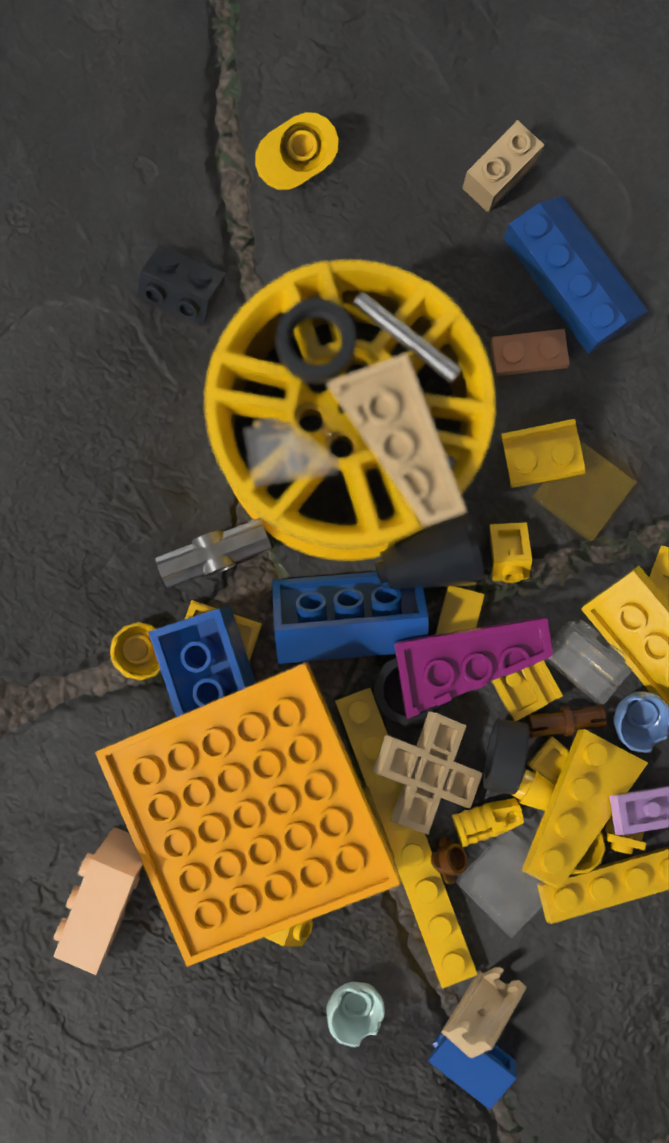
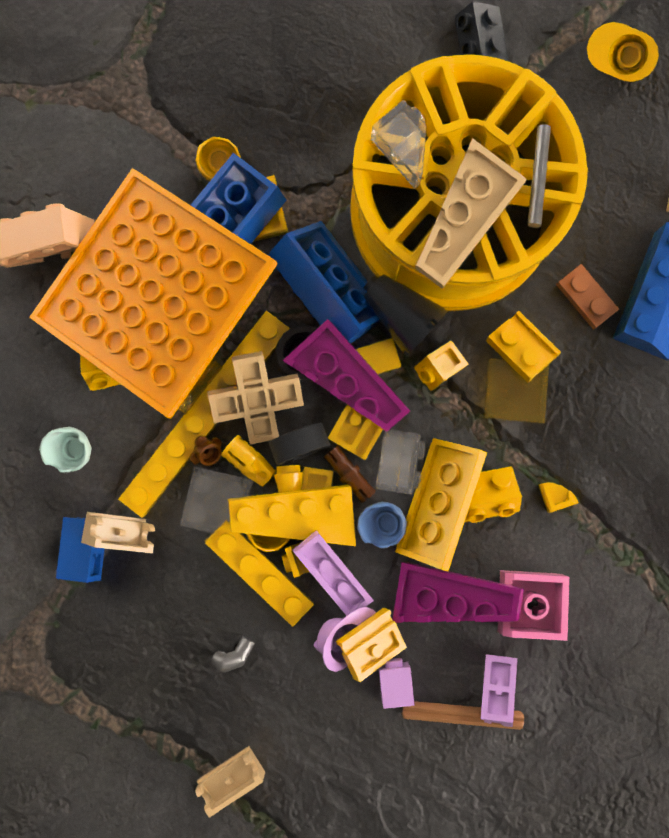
camera: 60 degrees right, 0 degrees up
flat silver piece [155,518,272,588] -> none
black tyre [276,298,356,384] -> none

